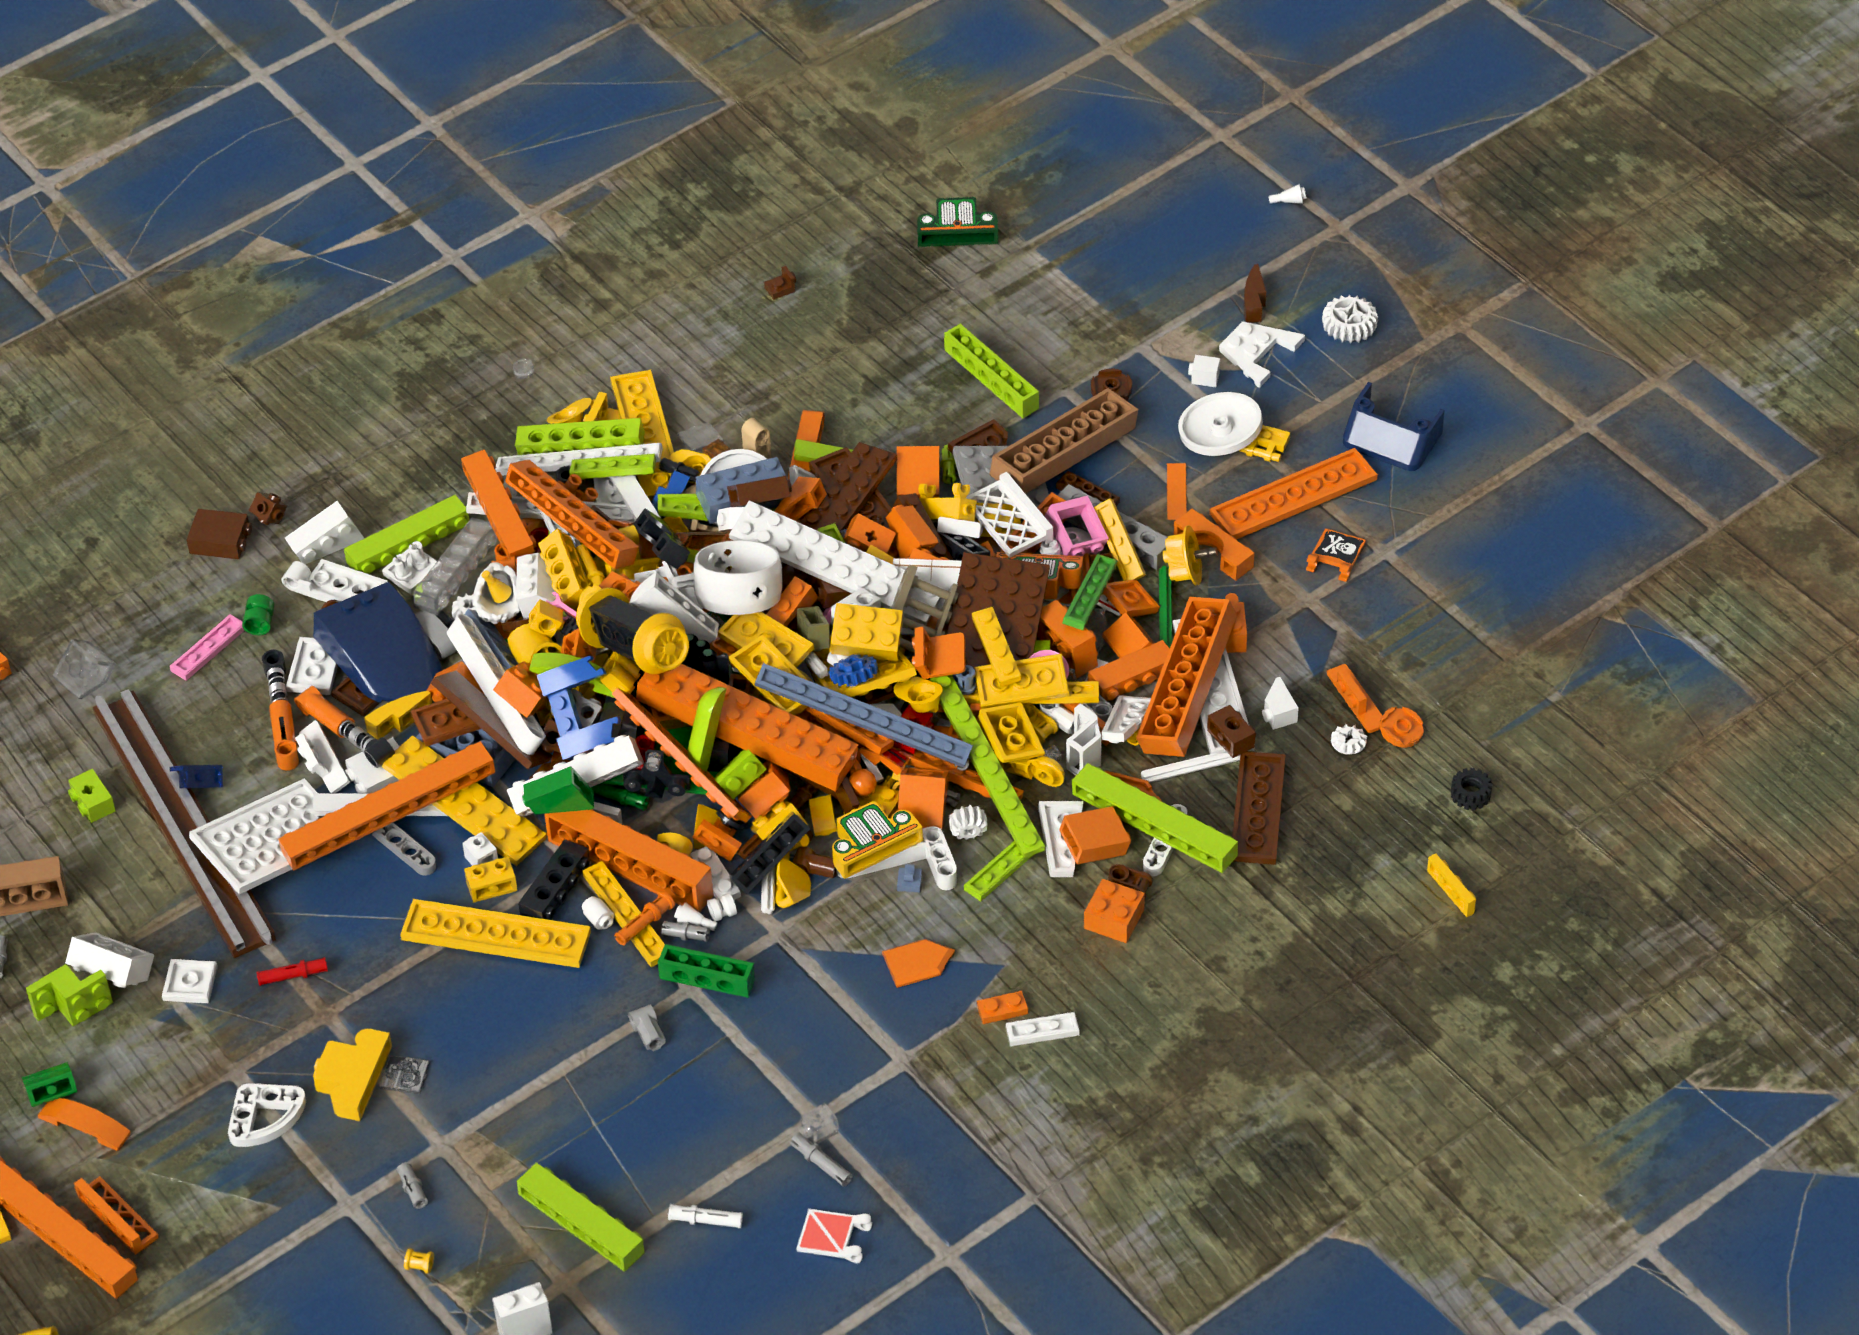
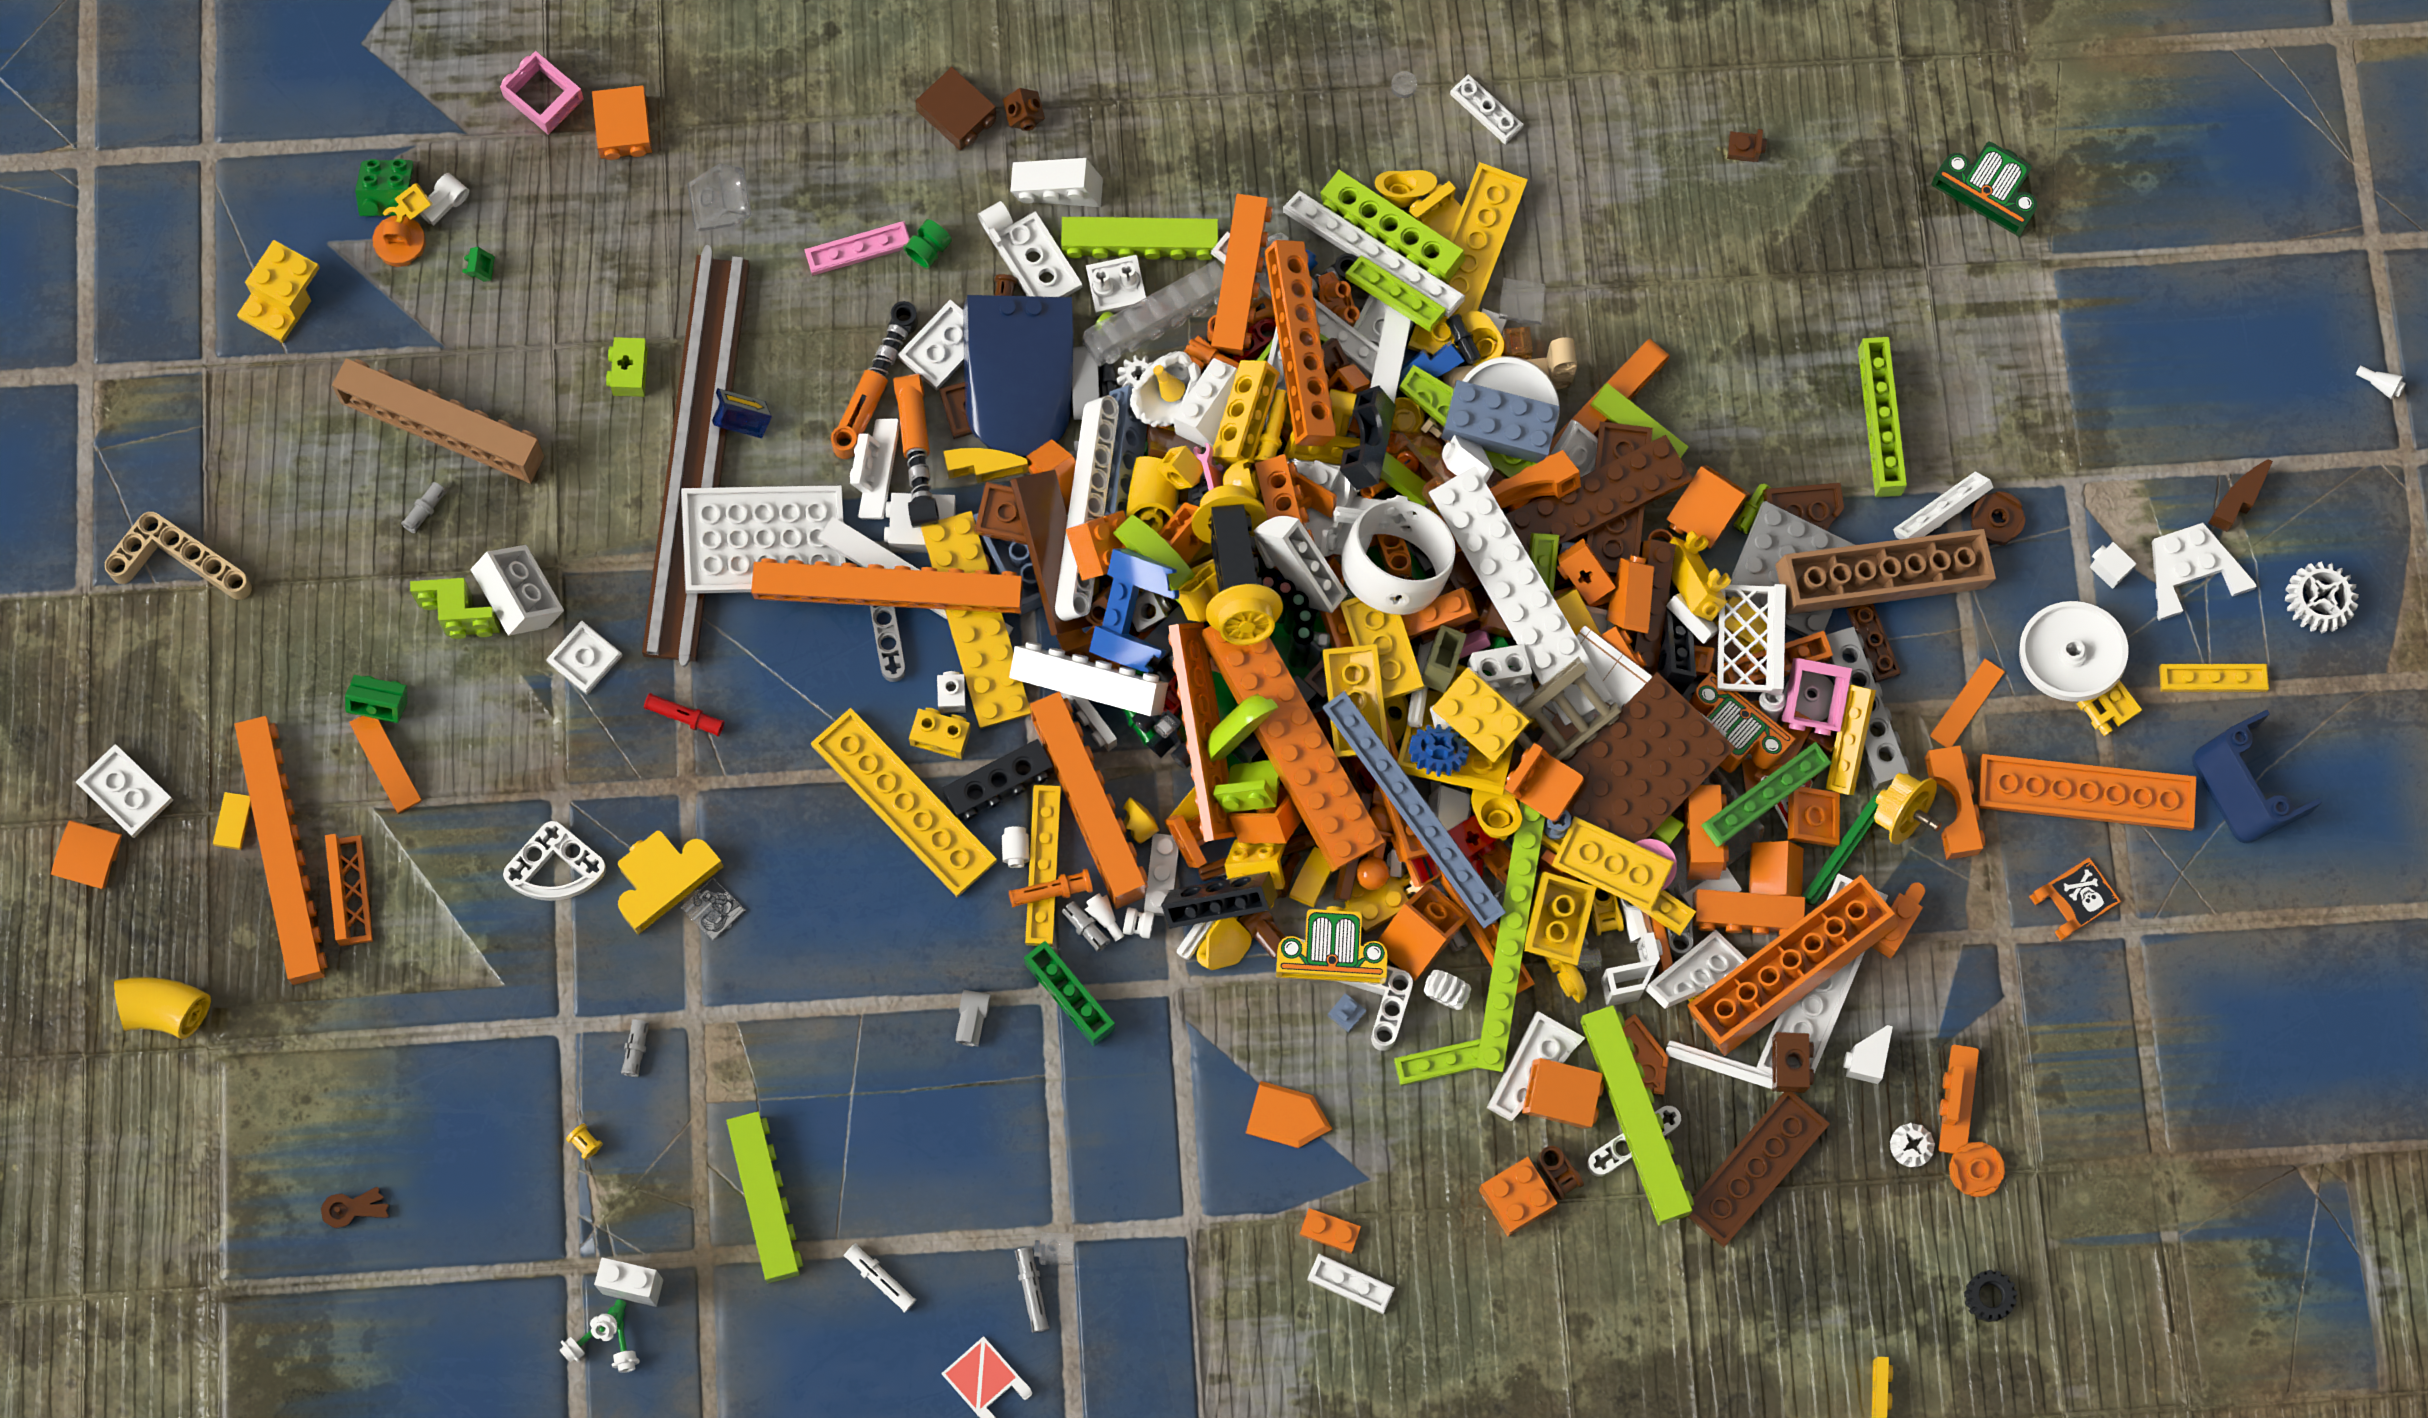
camera: 30 degrees right, 25 degrees up
green slope [522,766,594,814] -> none
reddish brown brick [727,476,792,507] -> none
yellow plate [972,607,1021,687] -> none
none -> white tile [1450,74,1524,145]
none -> white plate [1893,472,1993,539]
none -> yellow tile [2159,664,2269,692]

